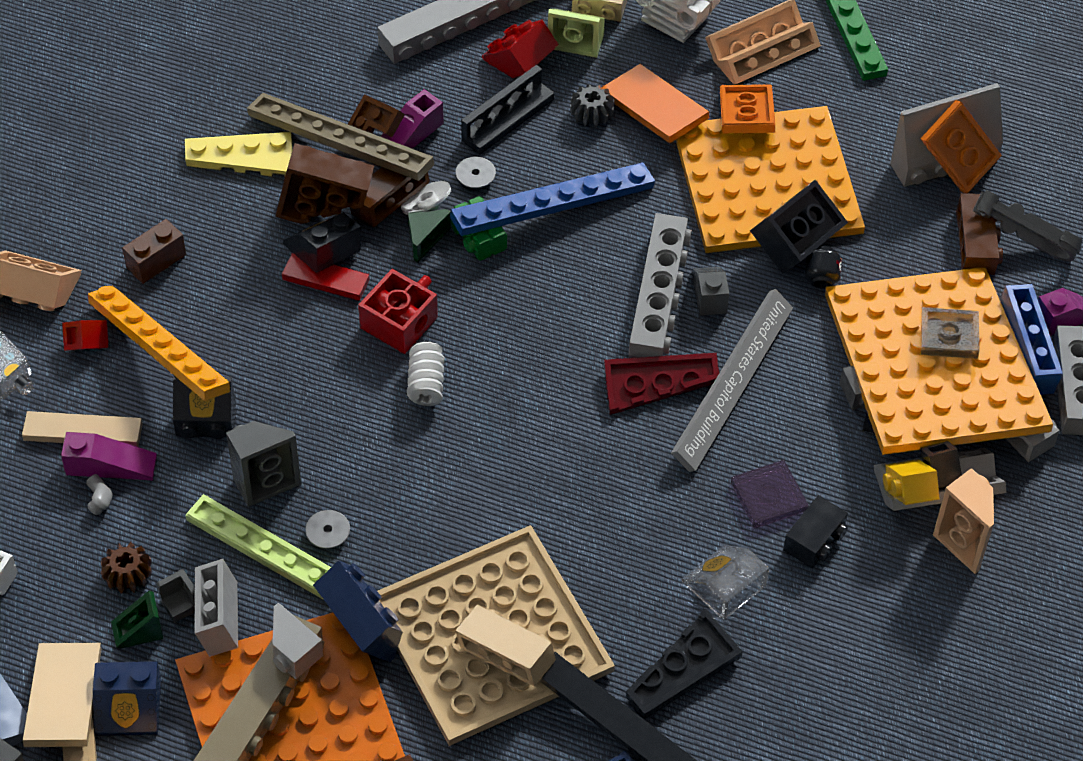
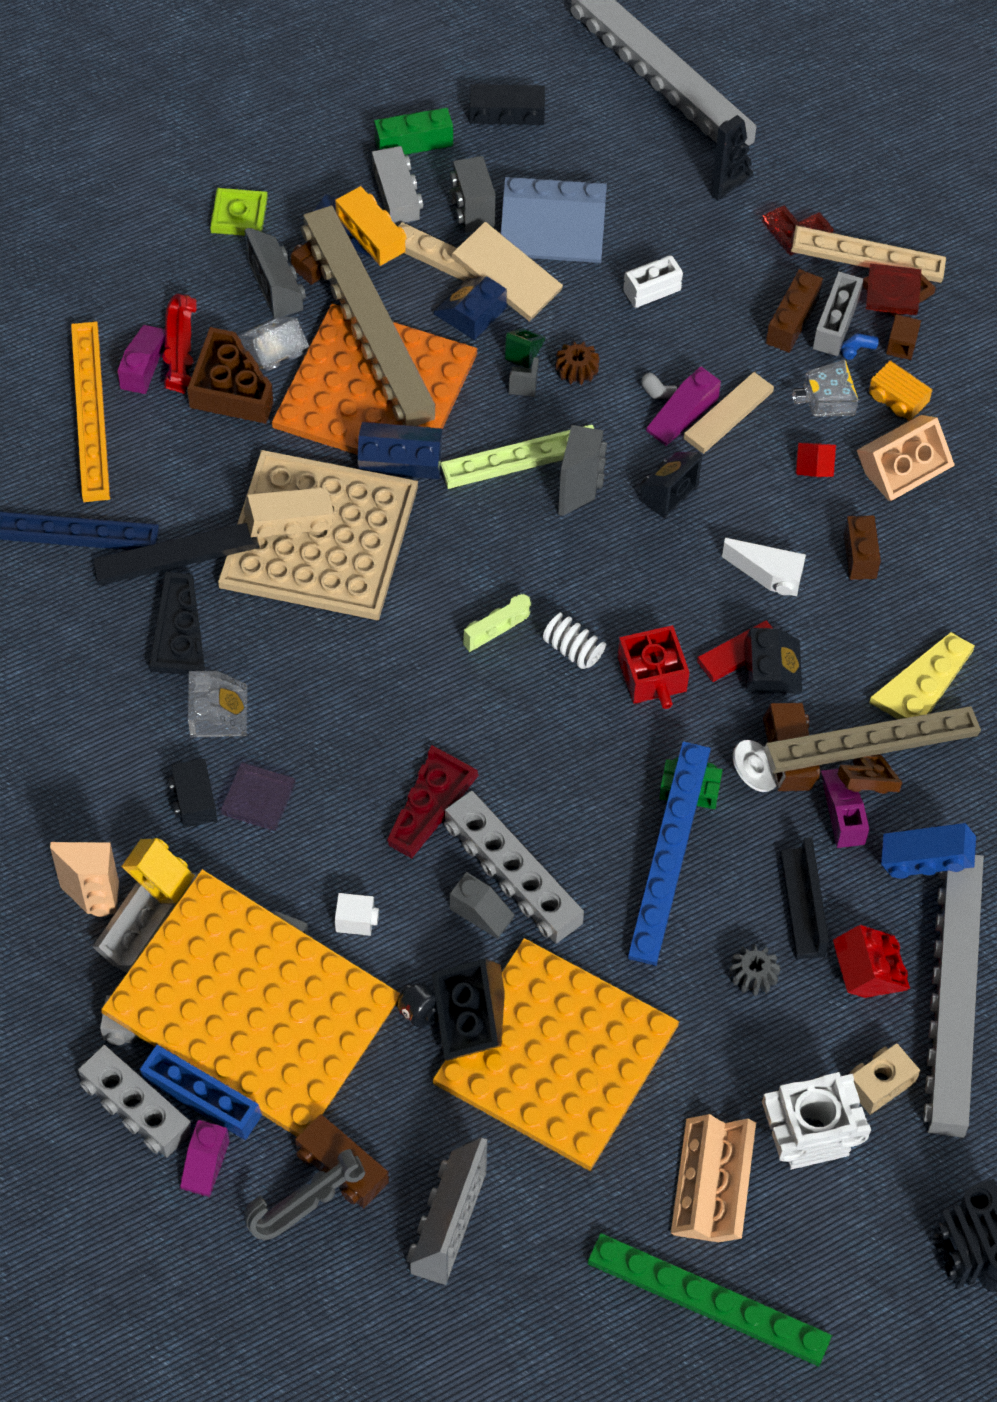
camera: 130 degrees right, 5 degrees up
light orange plate [88,285,230,401] -> none
light grey brick [195,559,238,657] -> none
light grey slope [273,603,323,679] -> none
reddish brown brick [275,143,374,224] -> none
flat silver piece [306,510,350,549] -> none
dark green slope [408,209,451,262] -> none
piece [456,157,496,188] -> none
yellowish green slope [548,9,605,58] -> none
orange tile [601,64,709,143] -> none
light grey tile [671,289,793,472] -> none
orange tile [720,84,775,133] -> none
orange tile [920,100,1002,194] -> none
black brick [920,441,962,490] -> none
clear smoke plate [921,307,980,359] -> none
none -> white brick [335,893,379,936]
none -> yellowish green hinge [463,594,531,652]
none -> white slope [722,538,806,596]
none -> blue brick [881,823,976,879]

